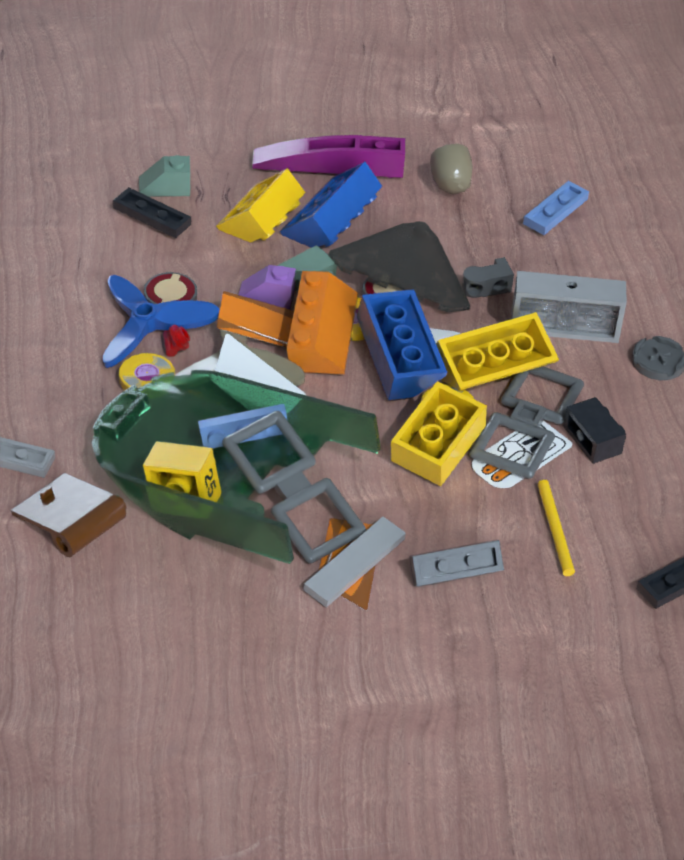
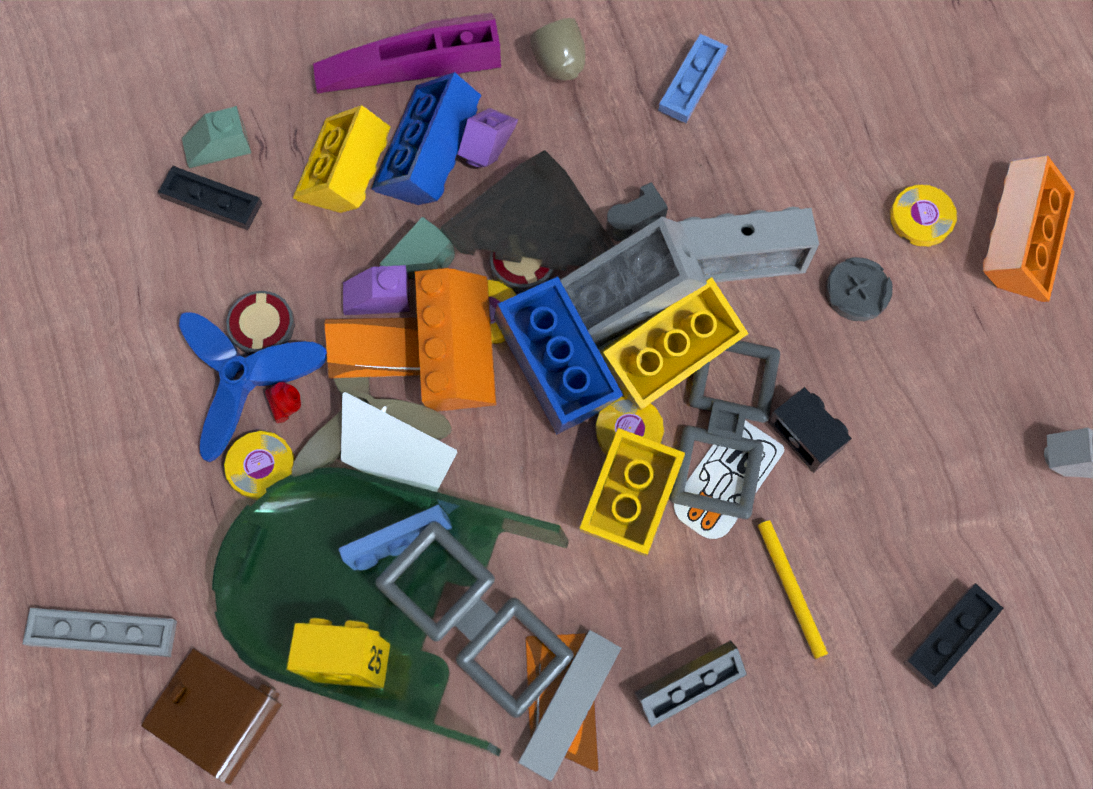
camera: 10 degrees left, 25 degrees up
none -> medium lavender slope [458,108,518,168]
none -> brick [560,217,707,348]

